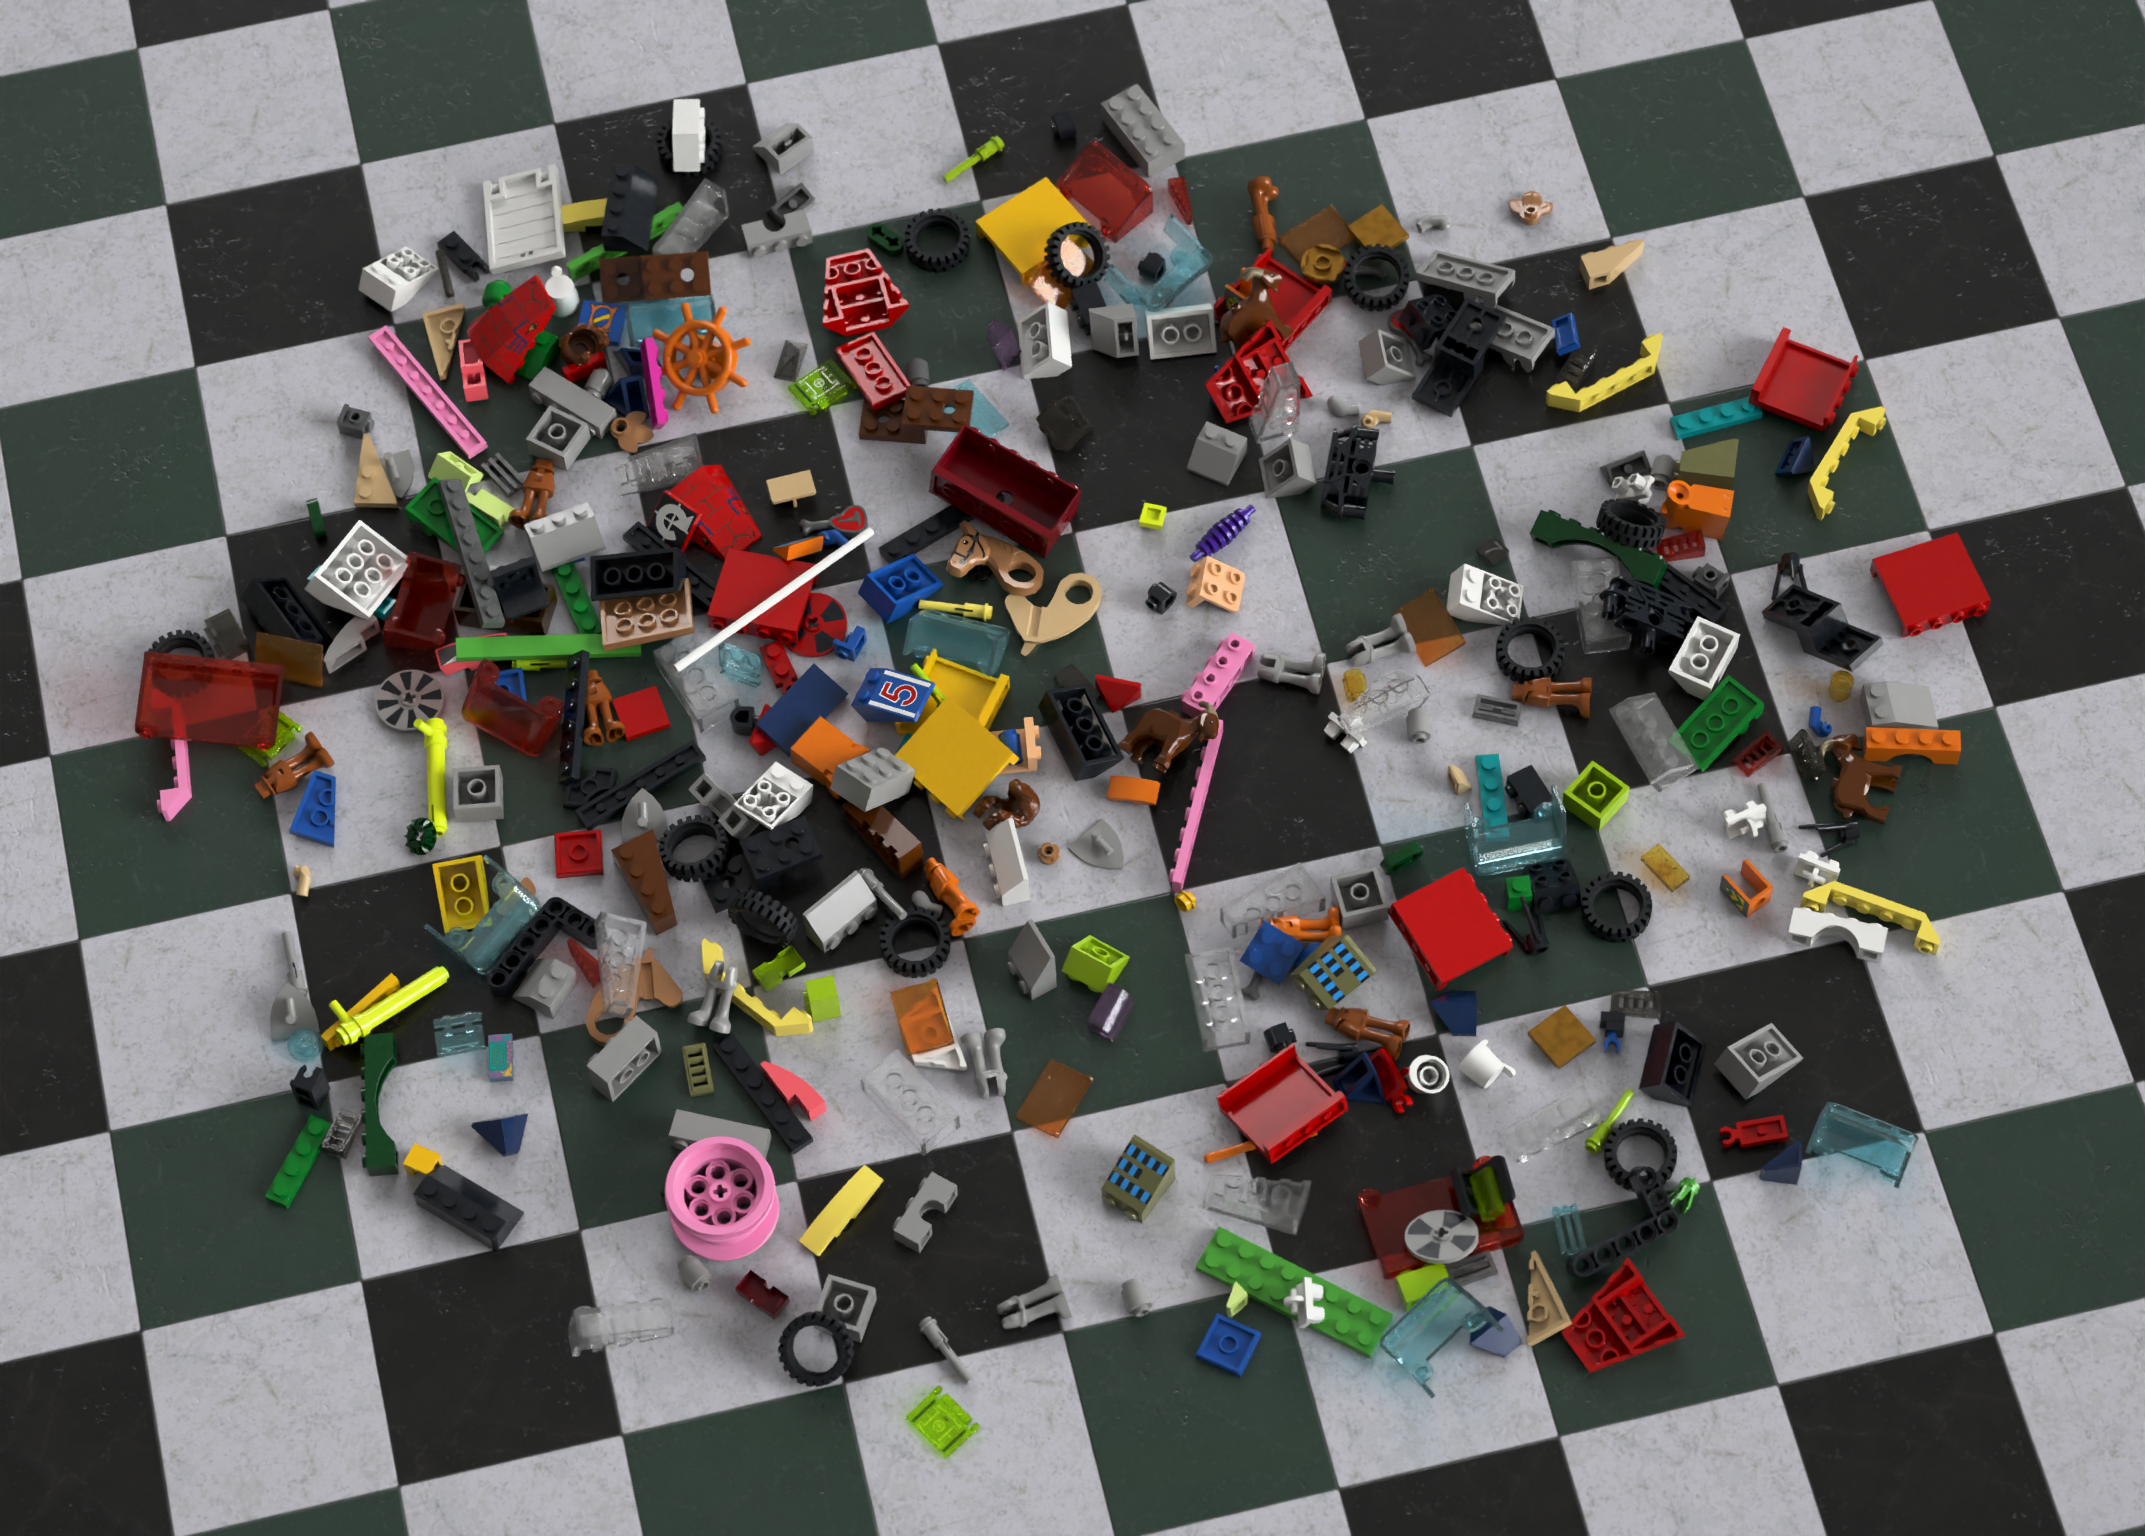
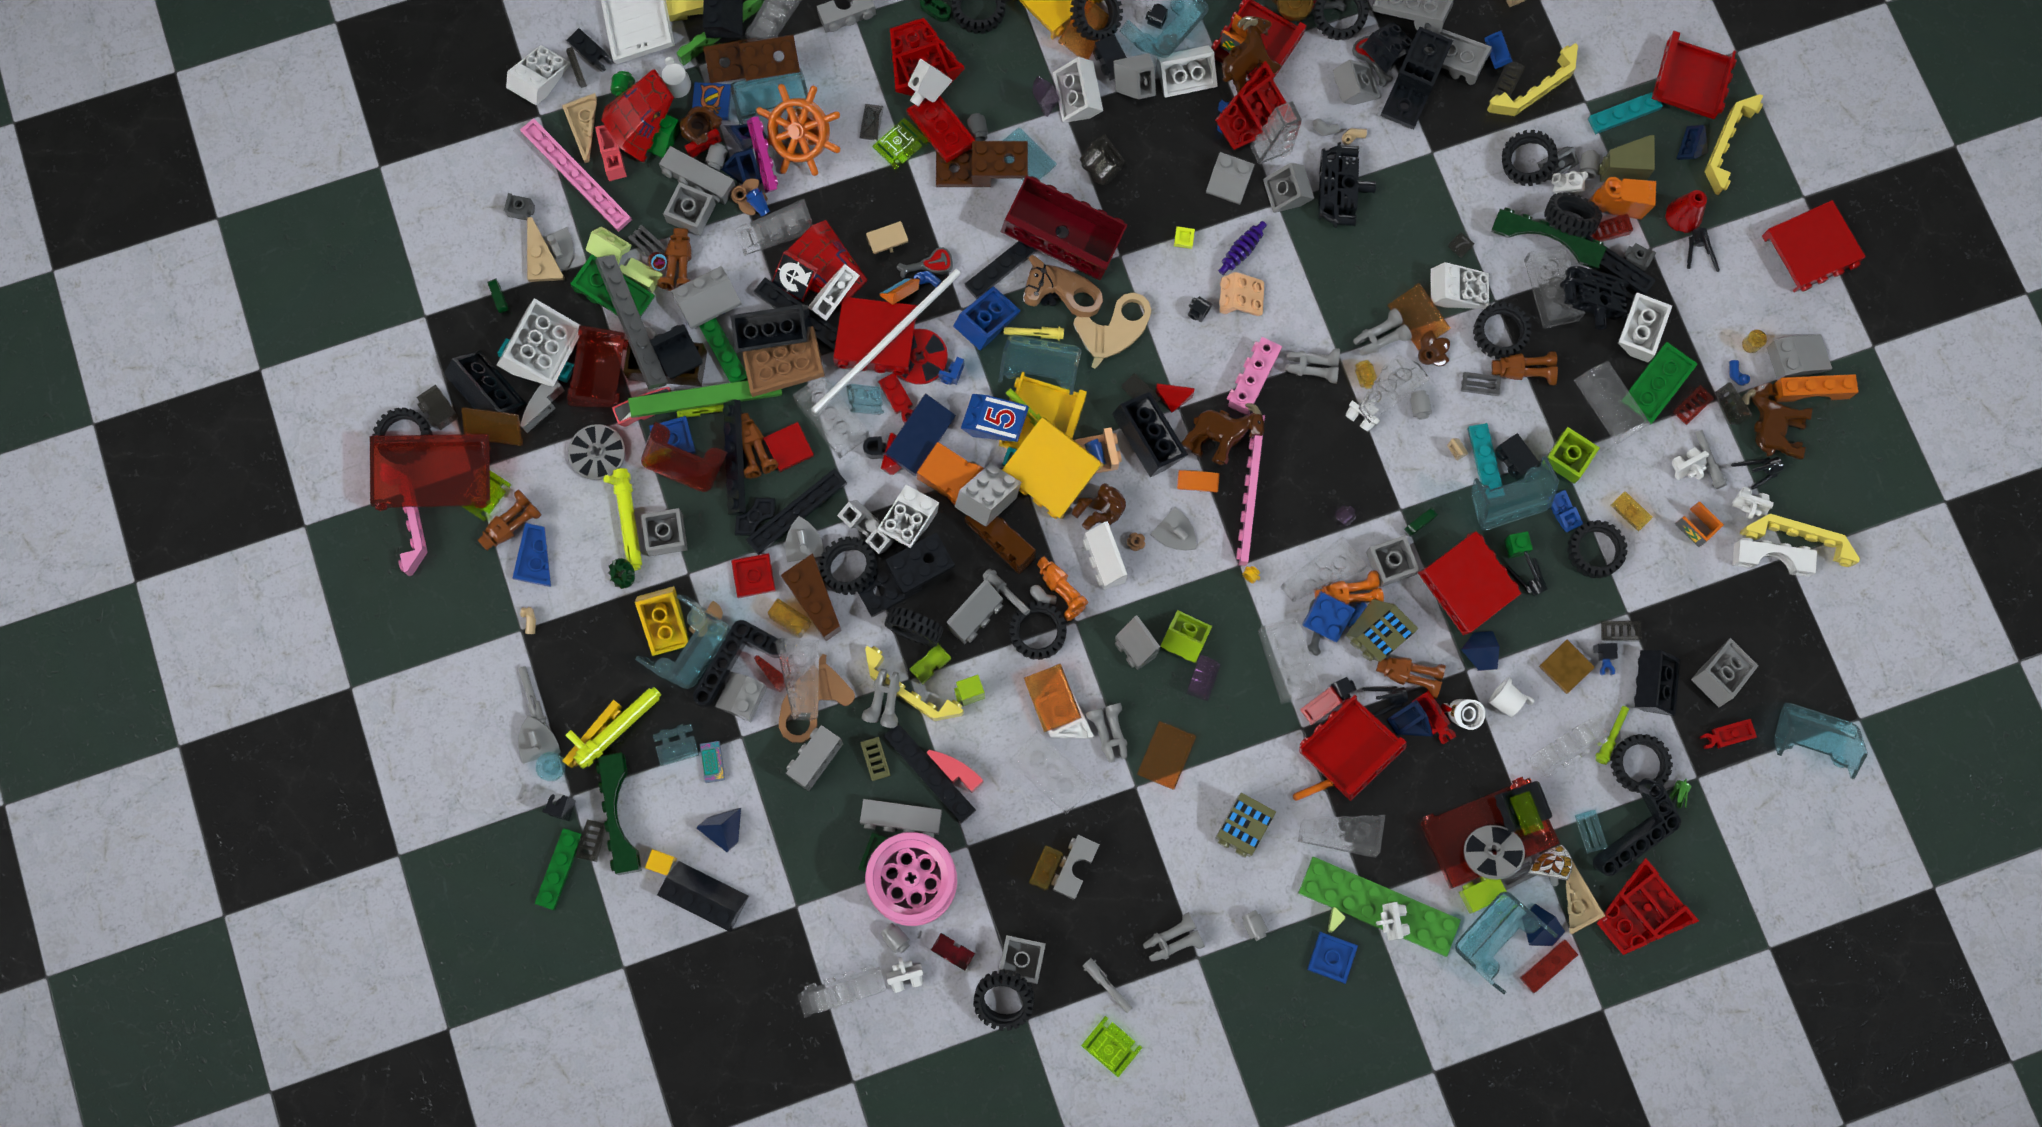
camera: 10 degrees left, 15 degrees up
light yellow slope [799,1165,883,1256] -> none
black bracket [1524,859,1581,915] -> none
dark blue slope [1759,1140,1802,1185] -> none
black bracket [1762,584,1884,672] -> none
none -> clear red tile [648,252,668,272]
none -> blue cone [745,187,770,216]
none -> clear yellow brick [768,599,811,638]
none -> white slope [809,264,860,321]
none -> white hips [886,957,923,993]
none -> white torso [908,58,952,106]
none -> clear yellow brick [1029,845,1063,891]
none -> tile [1300,686,1343,725]
none -> clear purple piece [1335,505,1356,526]
none -> reddish brown plate [1418,330,1450,366]
none -> black tyre [1502,130,1558,186]
none -> clear red tile [1520,939,1578,994]
none -> shield [1528,845,1572,886]
none -> blue slope [1546,490,1583,532]
none -> red cone [1666,190,1707,233]

